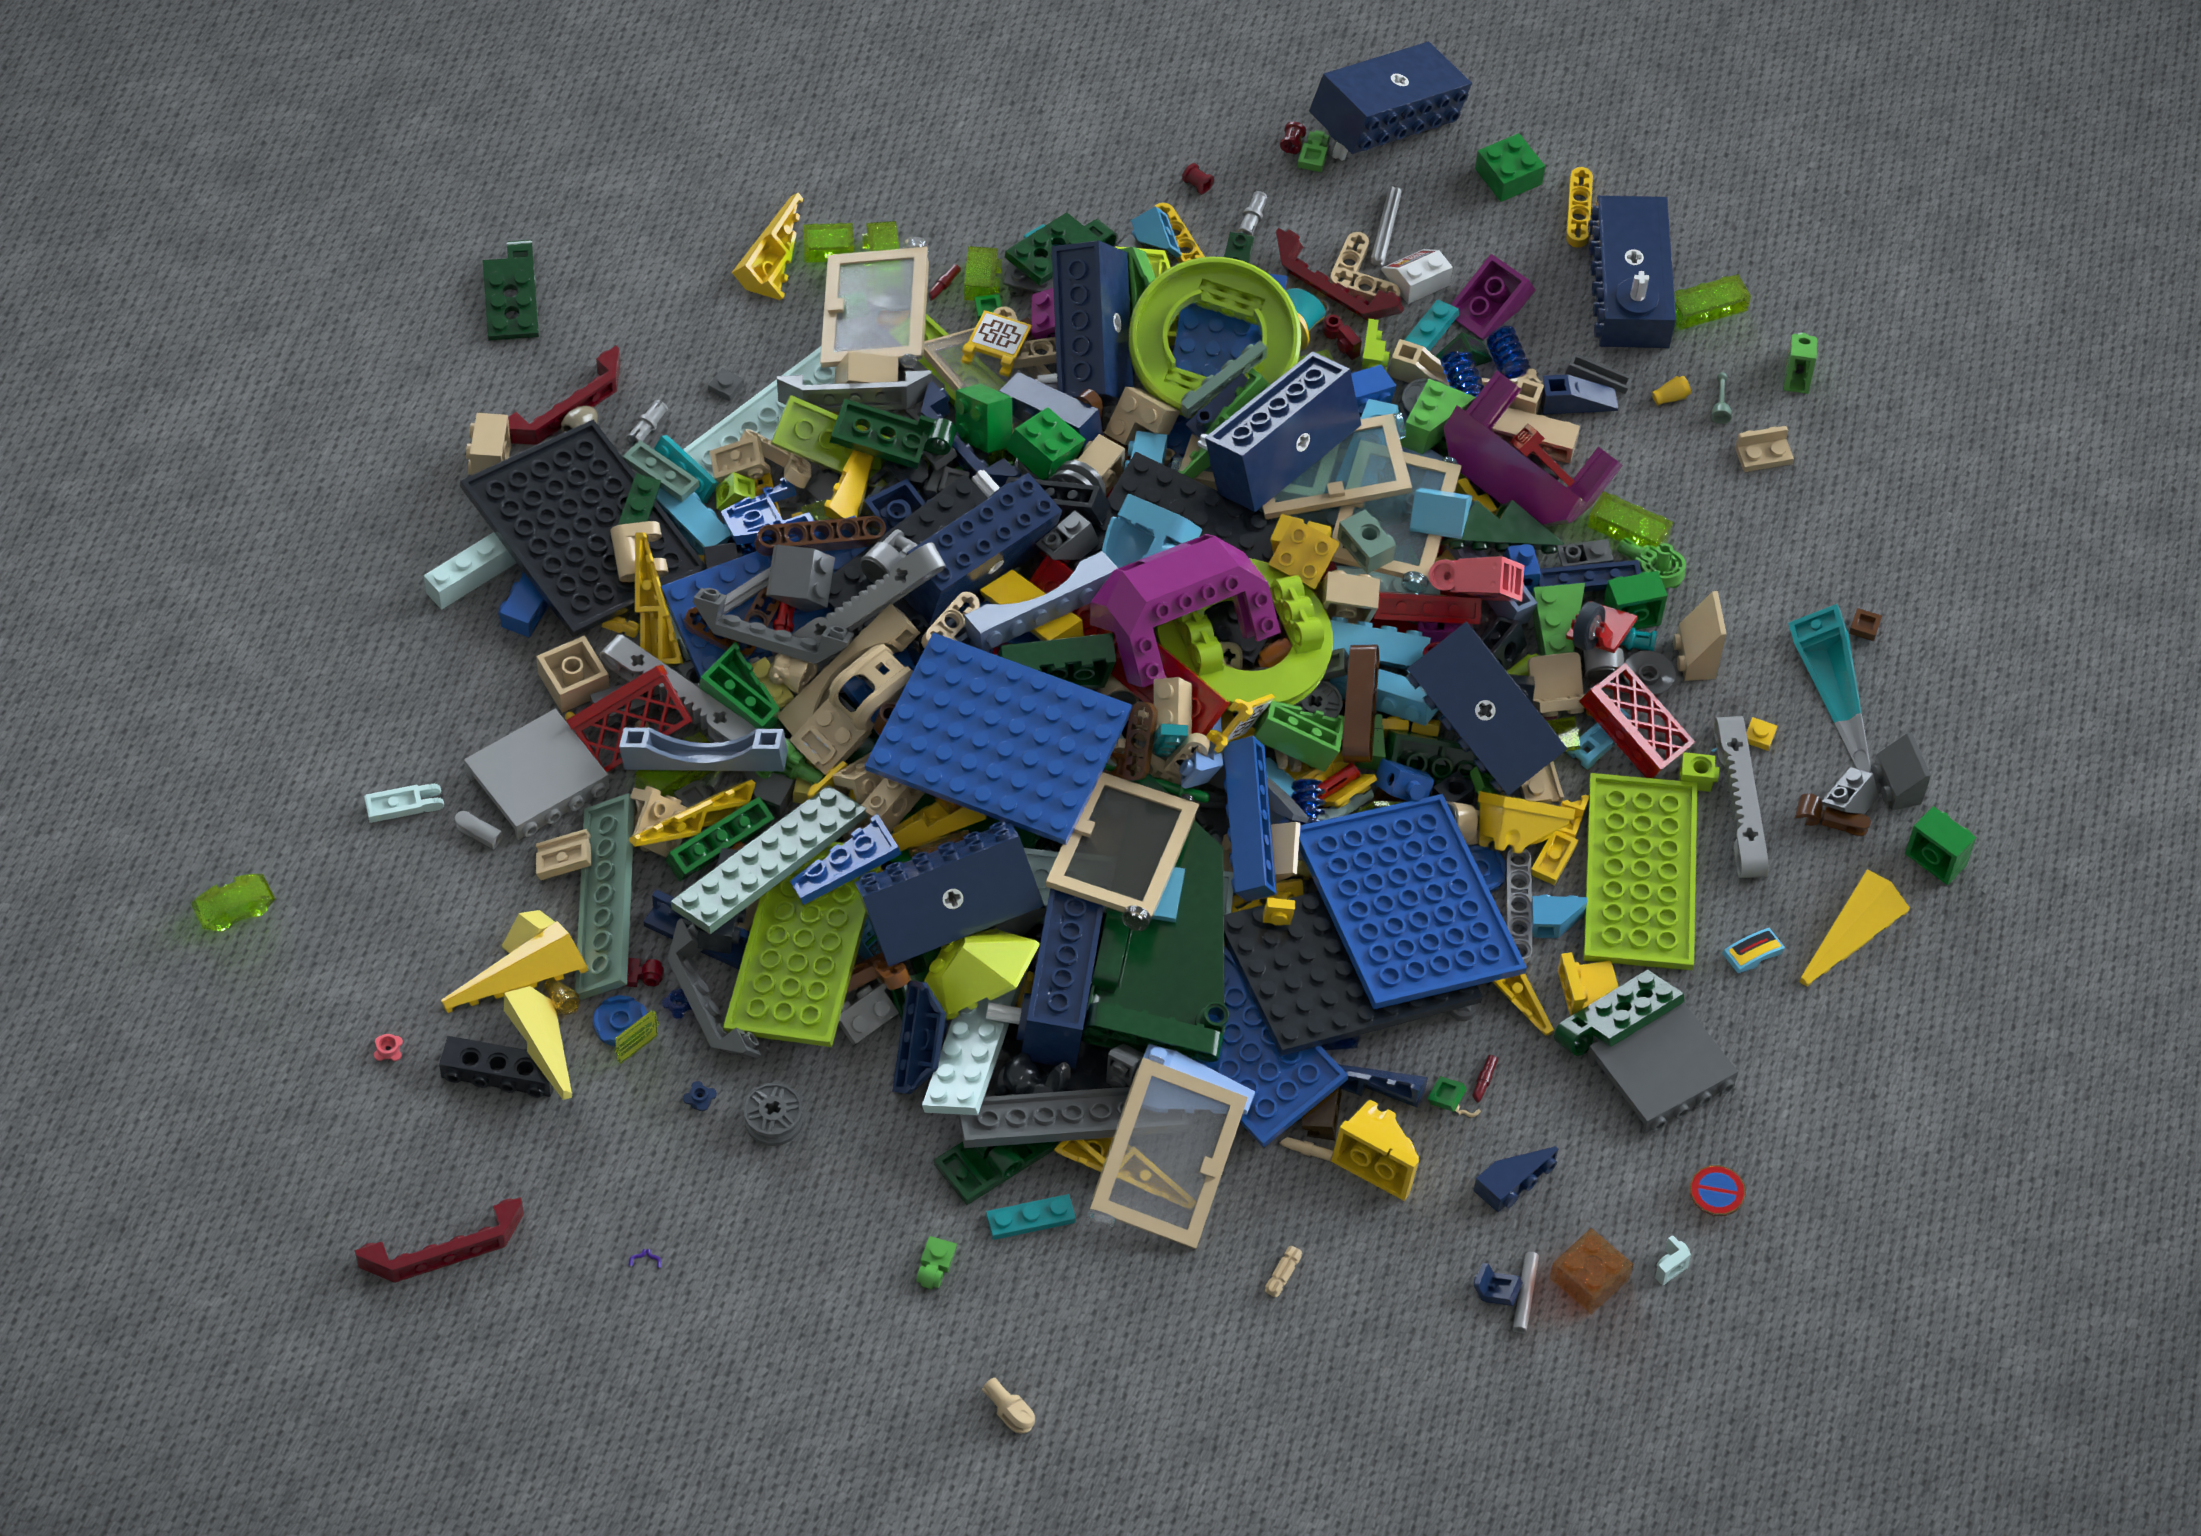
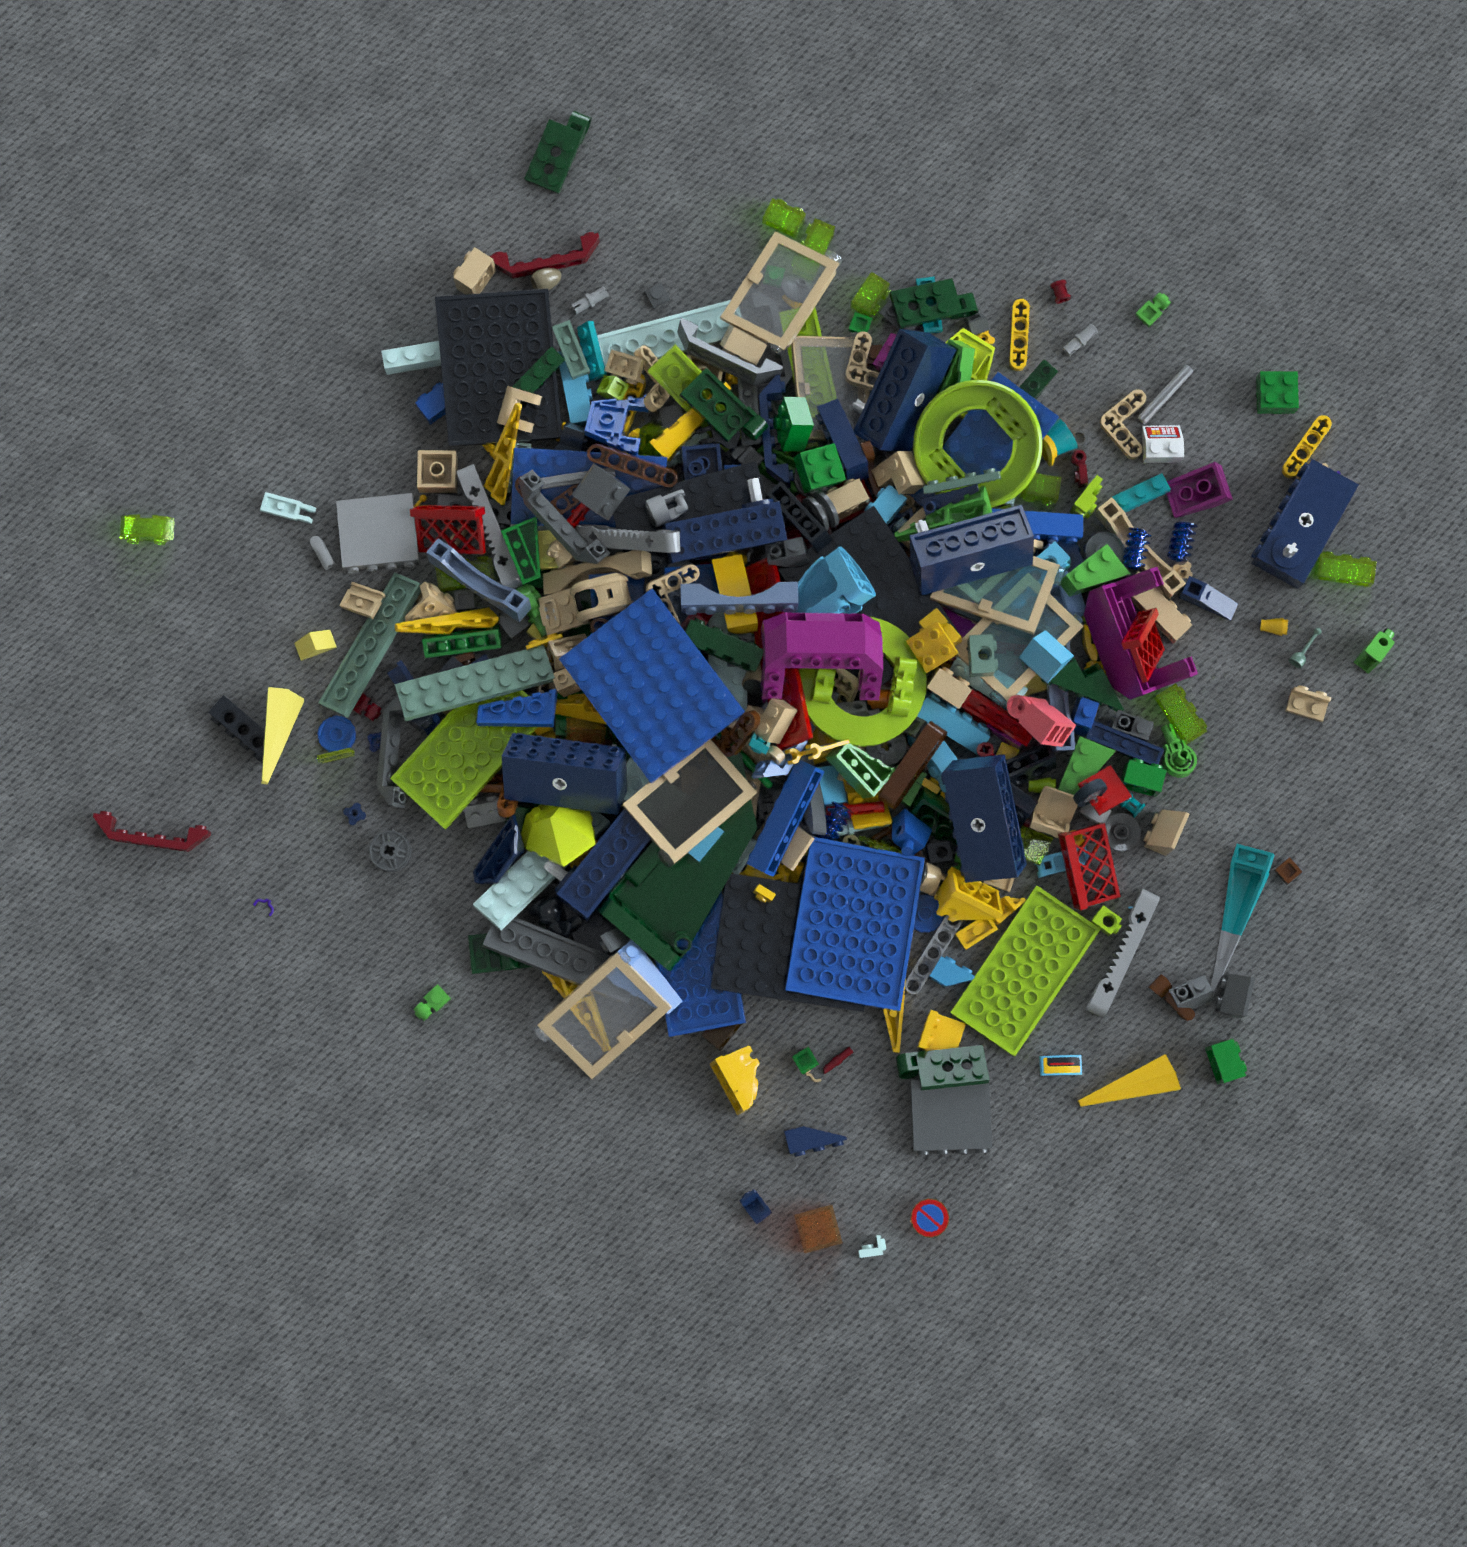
camera: 30 degrees right, 25 degrees up
coral plate [374,1034,403,1061] -> none
yellow wedge [441,921,589,1013] -> none
clear yellow cone [544,977,580,1015] -> none
yellow wedge [731,193,803,300] -> none
dark red piece [929,264,961,301] -> none
flag [961,310,1032,377] -> none
tan arm [982,1378,1035,1434] -> none
teal plate [986,1194,1076,1240] -> none
dark azure slope [1131,206,1182,258] -> none
tan axle [1265,1246,1302,1297] -> none
dark red slope [1276,228,1404,321] -> none
dark red bush [1280,121,1306,154] -> none
tan piece [1280,1137,1333,1162] -> none
dark blue piece [1309,41,1472,161] -> none
dark blue wedge [1338,1064,1428,1108] -> none
dark green slope [1436,332,1492,371] -> none
light grey piece [1512,1252,1539,1334] -> none
dark grey piece [1565,353,1632,394] -> none
yellow plate [1746,717,1777,751] -> none

